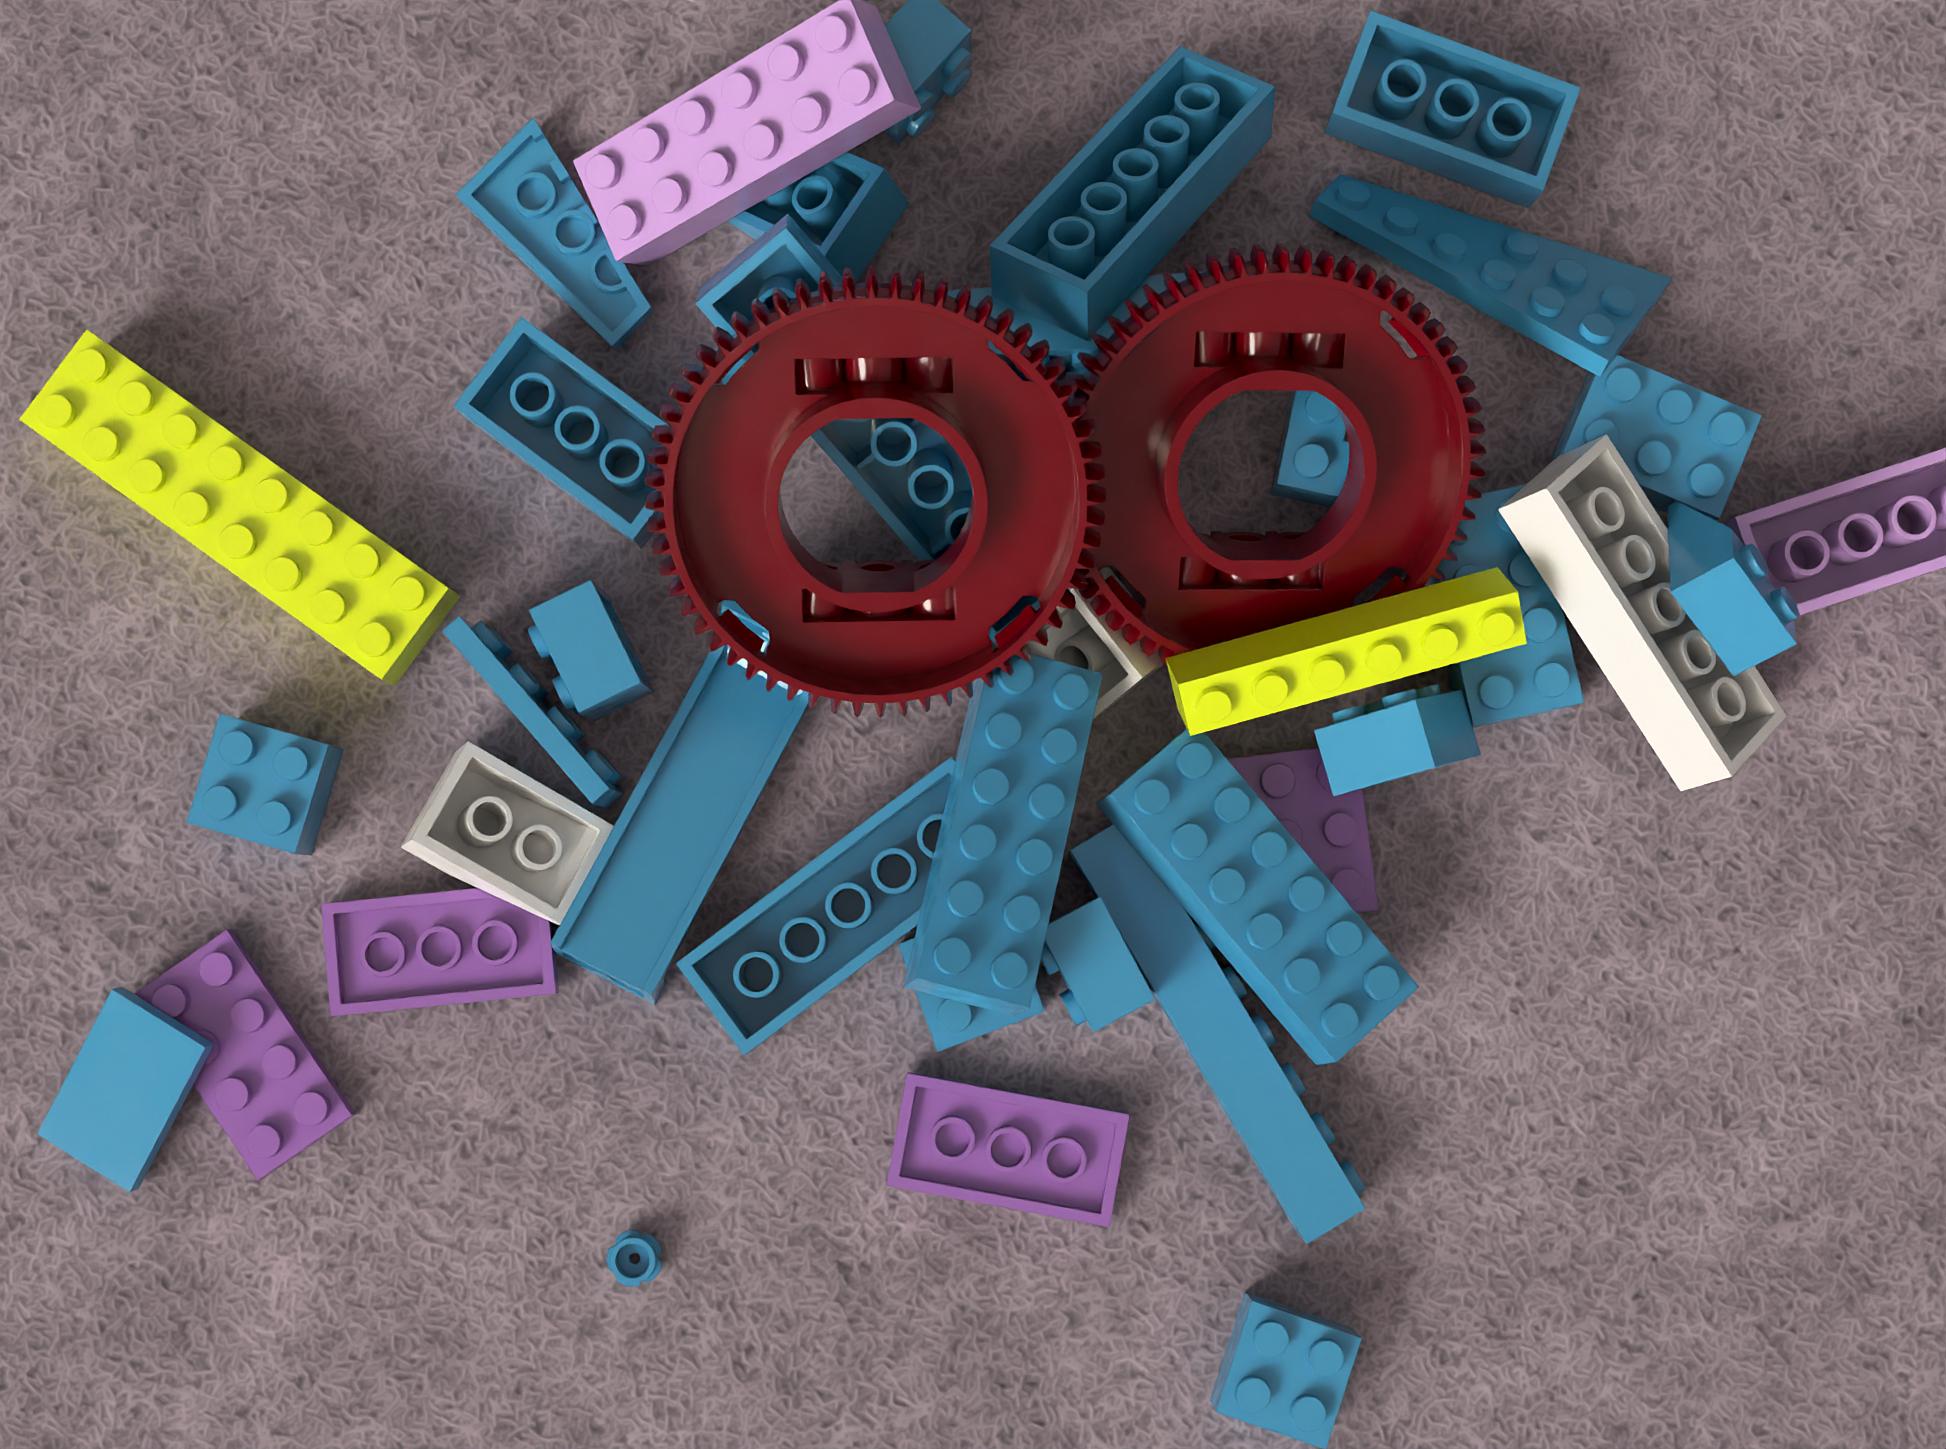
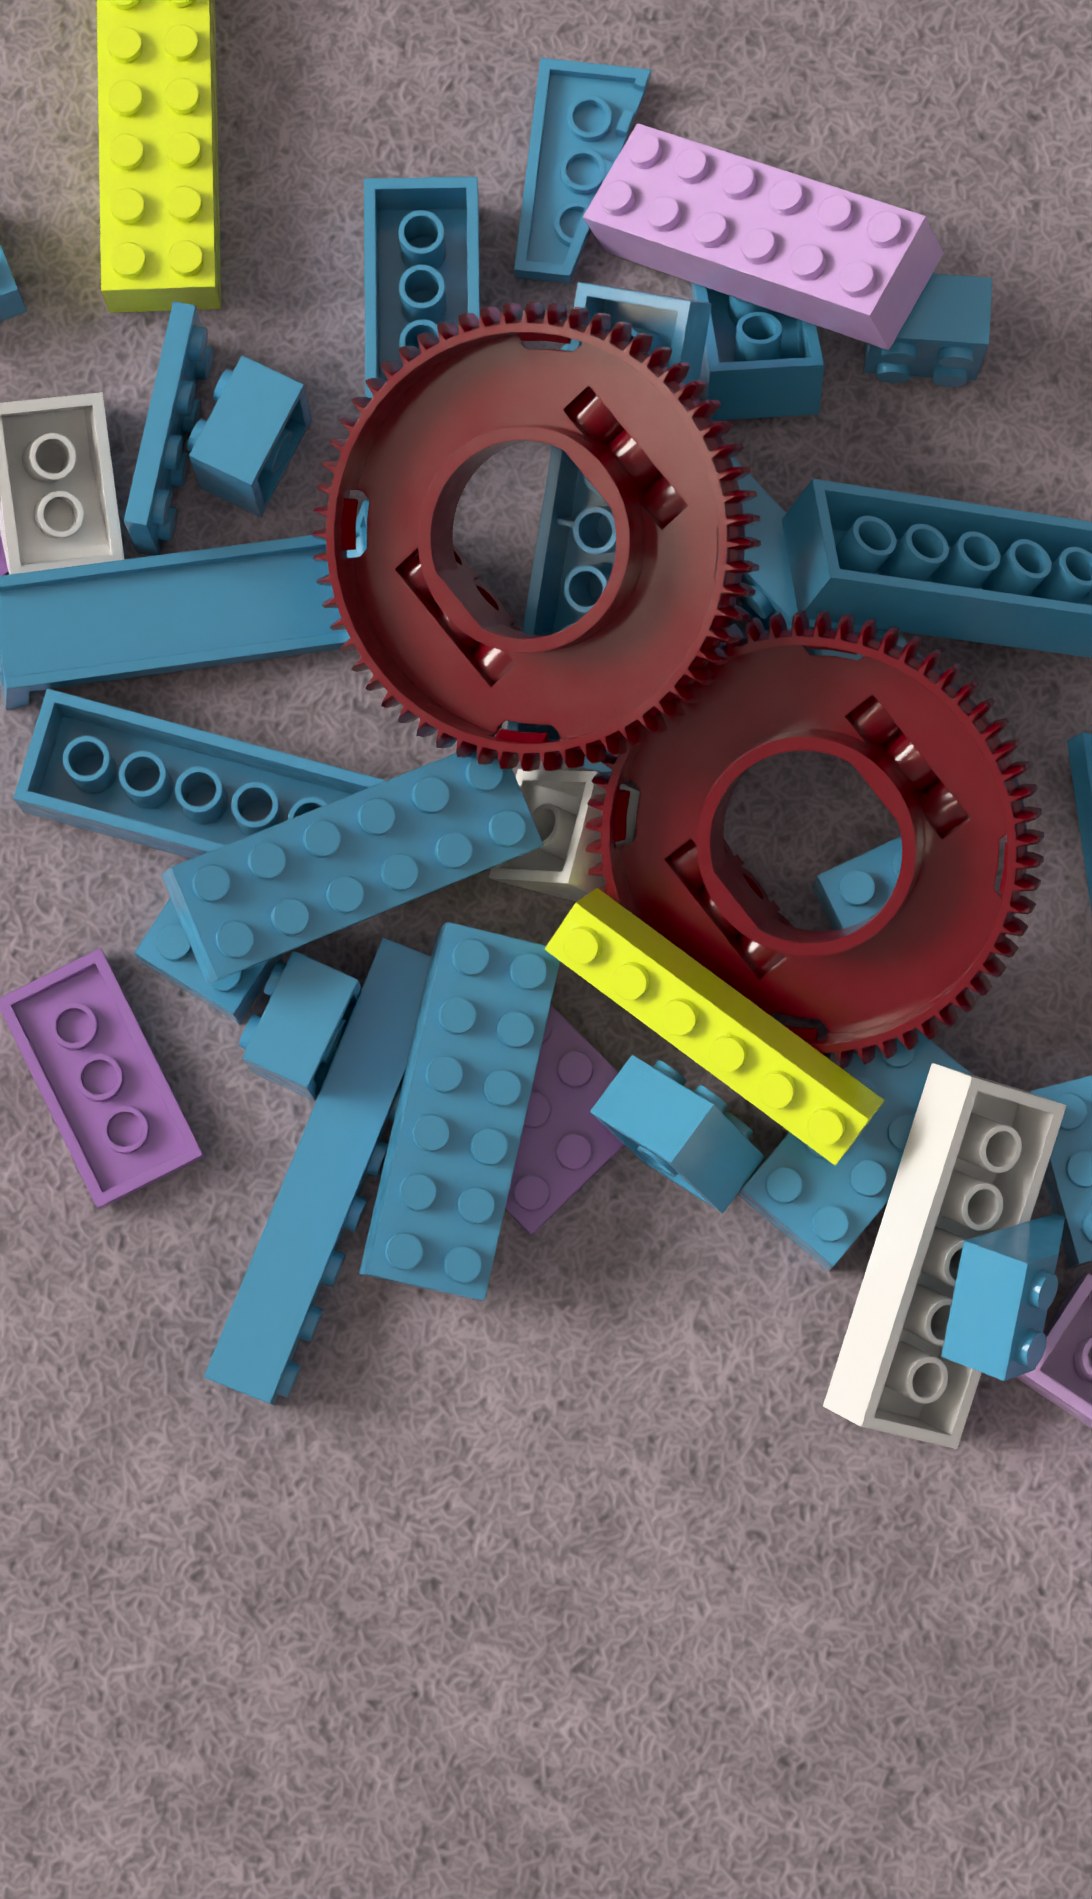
camera: 55 degrees right, 5 degrees down
dark azure brick [1210,1292,1362,1449] -> none

